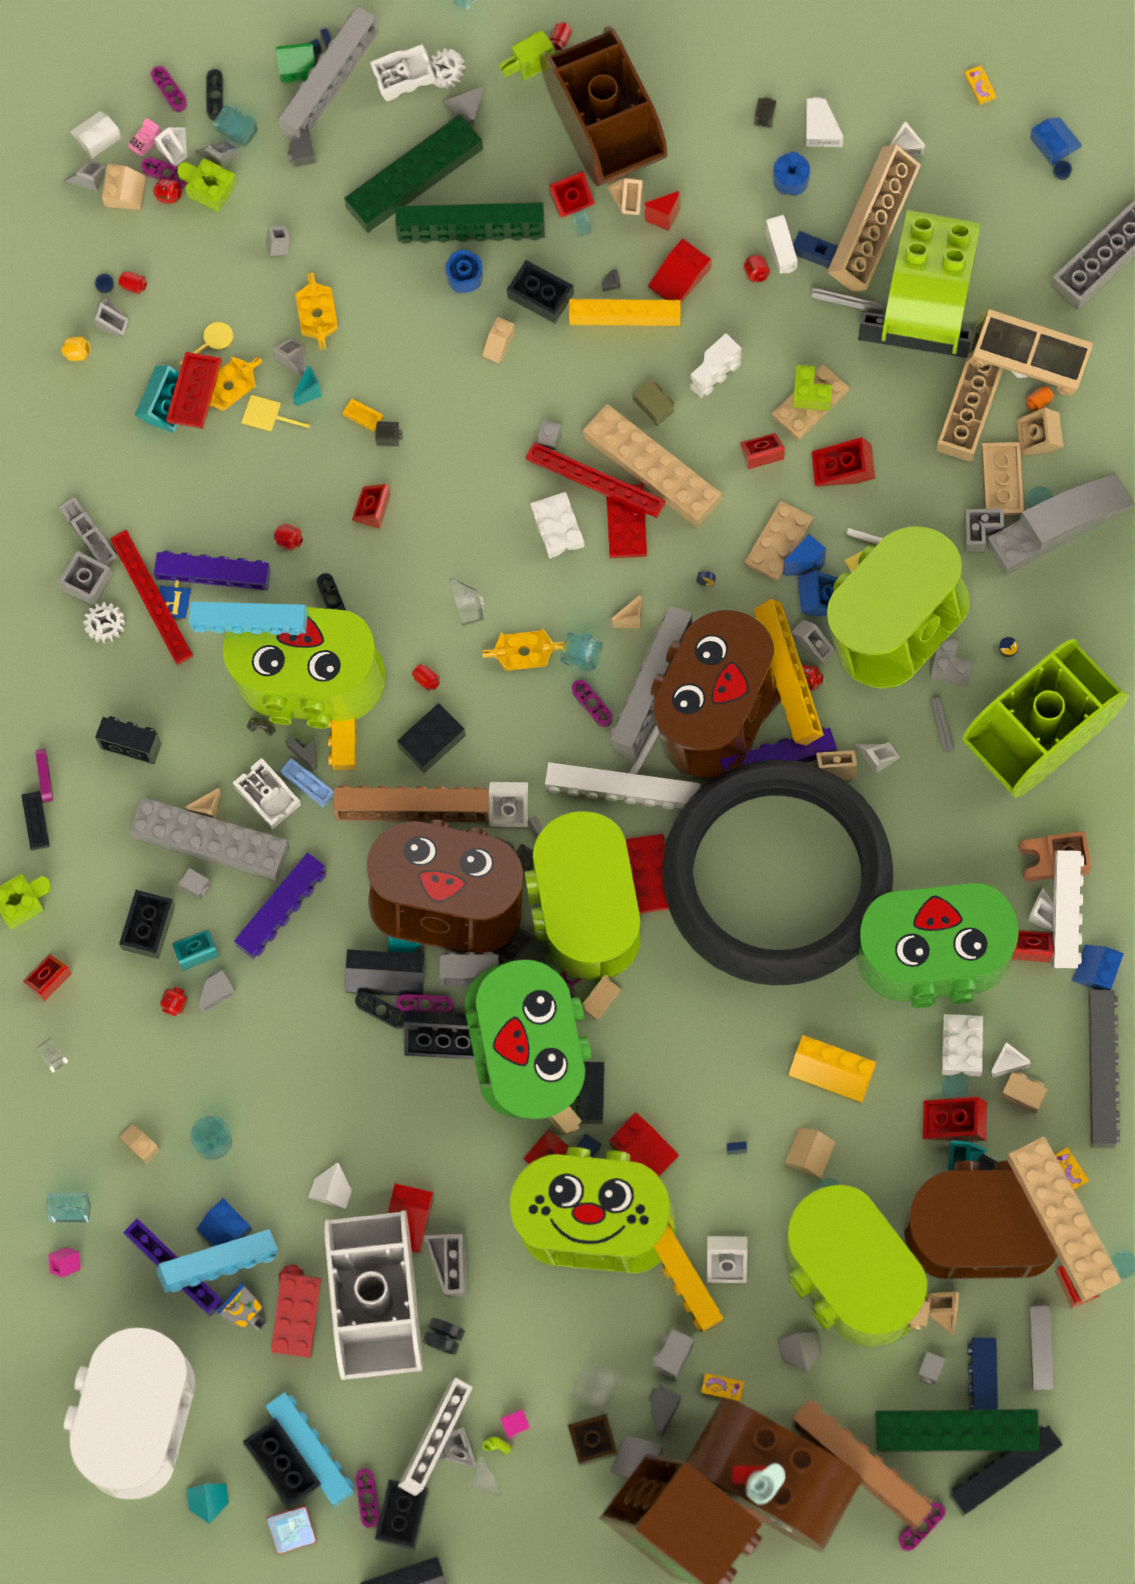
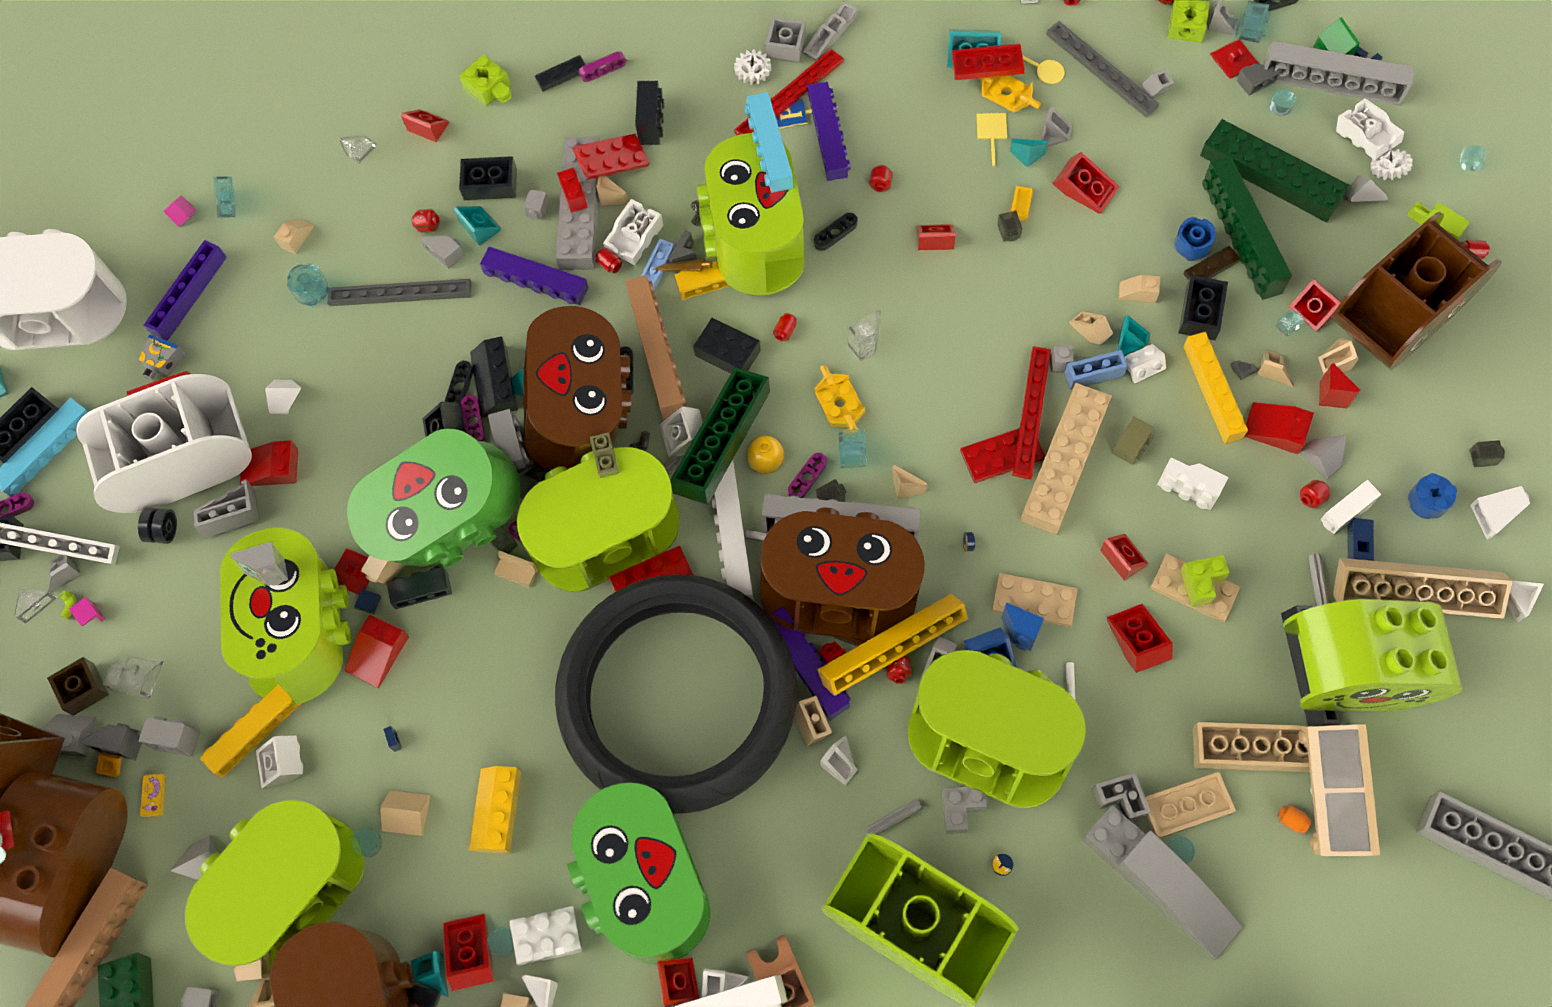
camera: 75 degrees right, 5 degrees down
medium azure brick [156,1229,278,1293] -> none
blue slope [197,1198,252,1247] -> none
yellow plate [295,273,338,350] -> none
white piece [530,492,585,559] -> none
tan slope [1016,408,1064,455] -> none
none -> light orange plate [96,752,122,778]
none -> light grey slope [231,542,288,586]
none -> dark grey tile [327,279,471,306]
none -> red brick [557,167,588,213]
none -> red plate [573,133,650,180]
none -> olive slope [590,432,619,478]
none -> red brick [595,248,622,274]
none -> pearl gold bar [653,258,713,272]
none -> dark green brick [670,367,770,505]
none -> yellow cylinder [747,435,784,474]
none -> clear smoke brick [816,479,847,502]
none -> red brick [819,641,846,664]
none -> dark grey plate [1046,21,1159,117]
none -> red slope [1052,152,1120,214]
none -> medium blue brick [1064,350,1128,390]
none -> tan slope [1069,311,1113,345]
none -> teal slope [1116,315,1150,357]
none -> white bracket [1124,344,1166,383]
none -> dark brown plate [1184,245,1240,281]
none -> red piece [1210,39,1259,79]
none -> tan slope [1257,350,1293,387]
none -> clear light blue piece [1269,89,1296,116]
none -> light grey slope [1299,434,1347,480]

